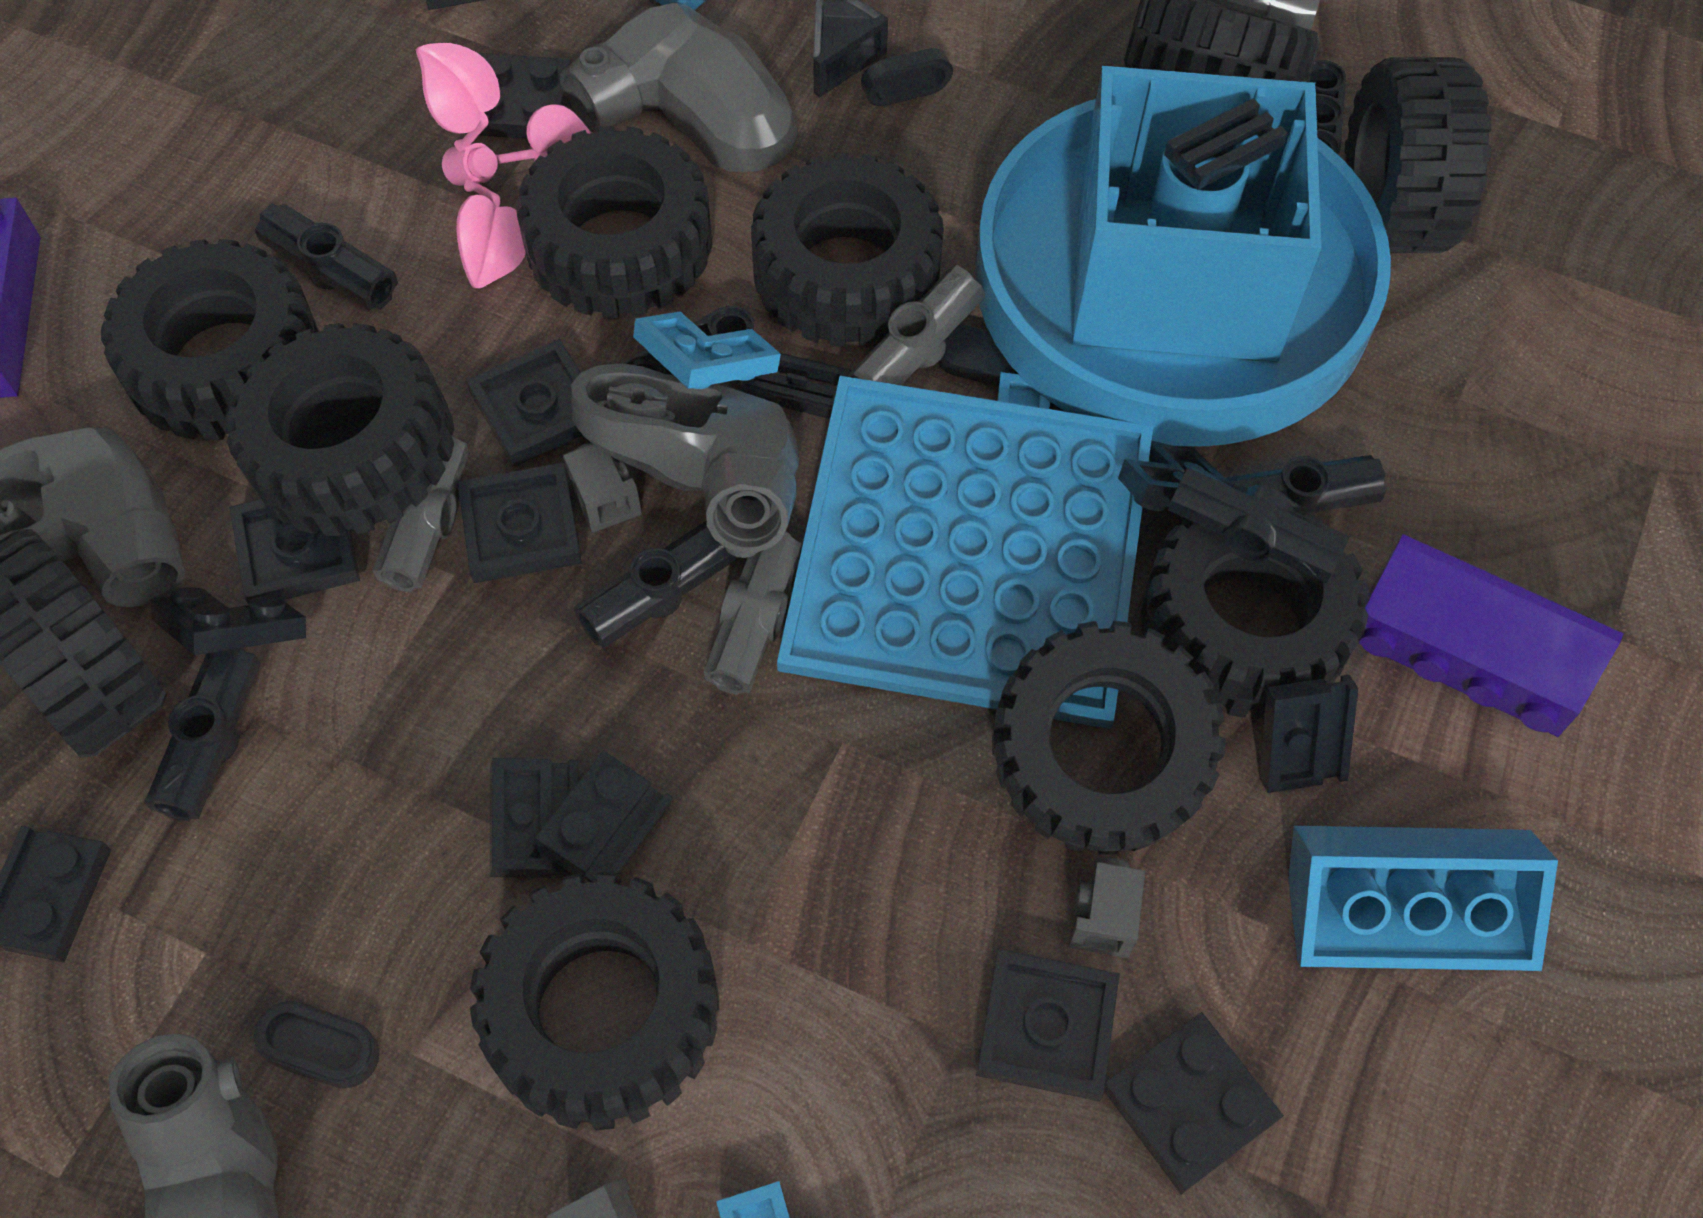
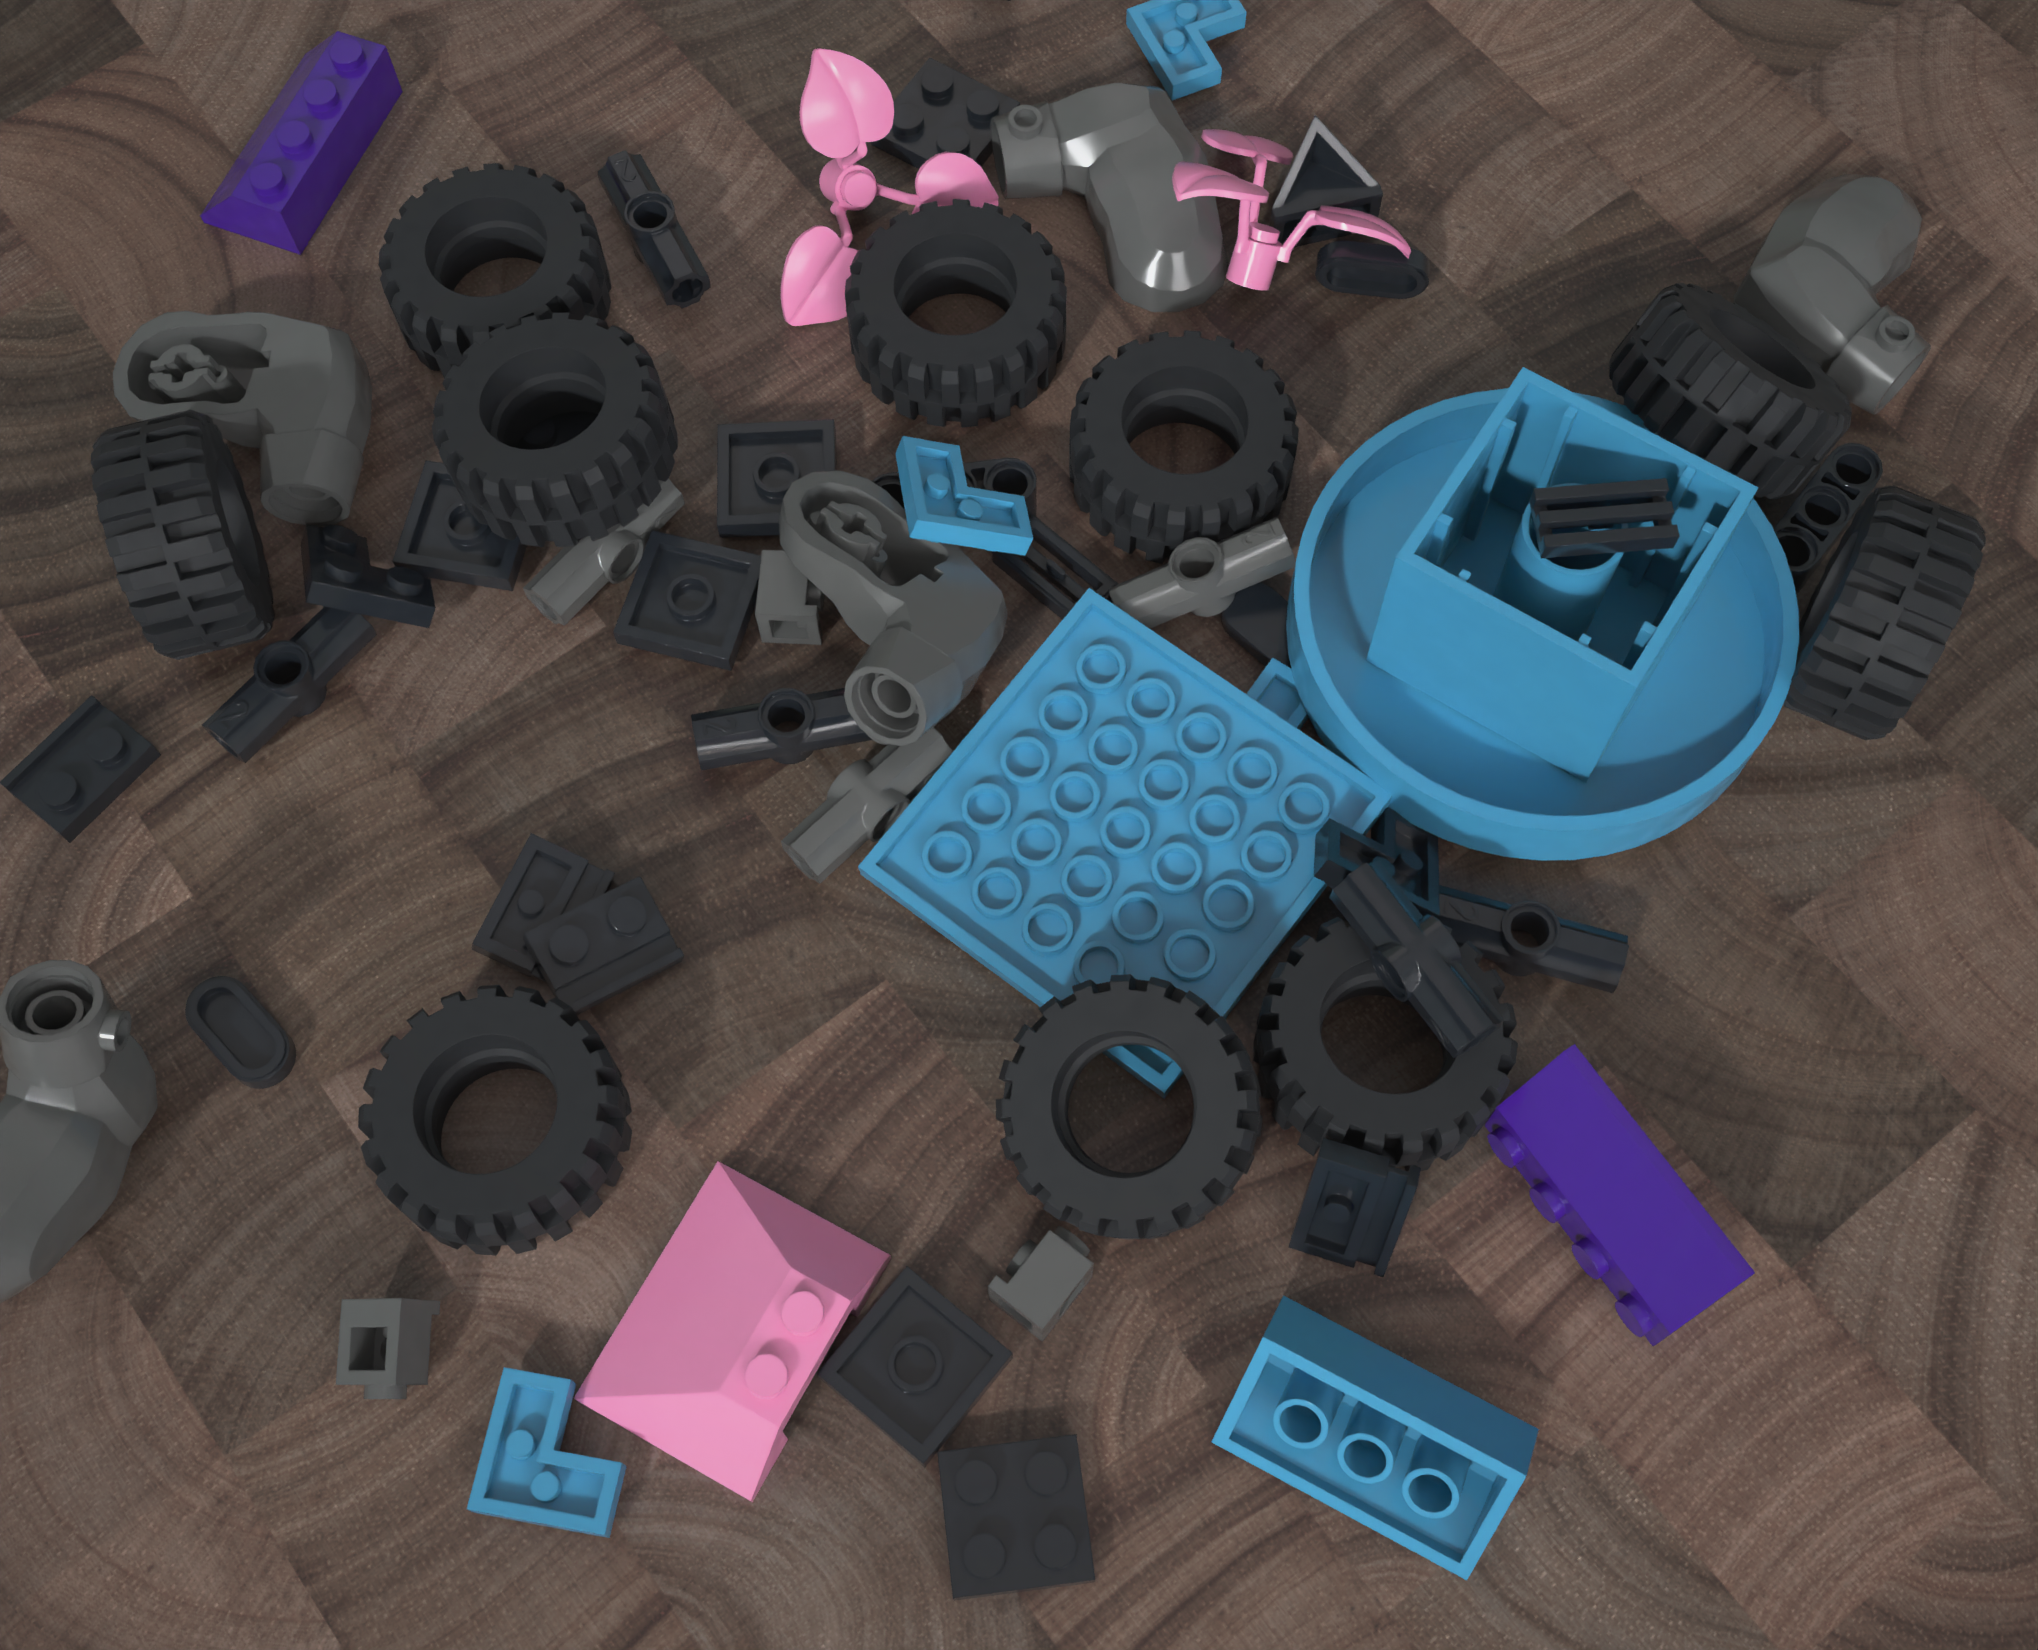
camera: 30 degrees right, 5 degrees up
none -> bright pink slope [574,1161,891,1502]
none -> bright pink plant [1172,129,1411,290]

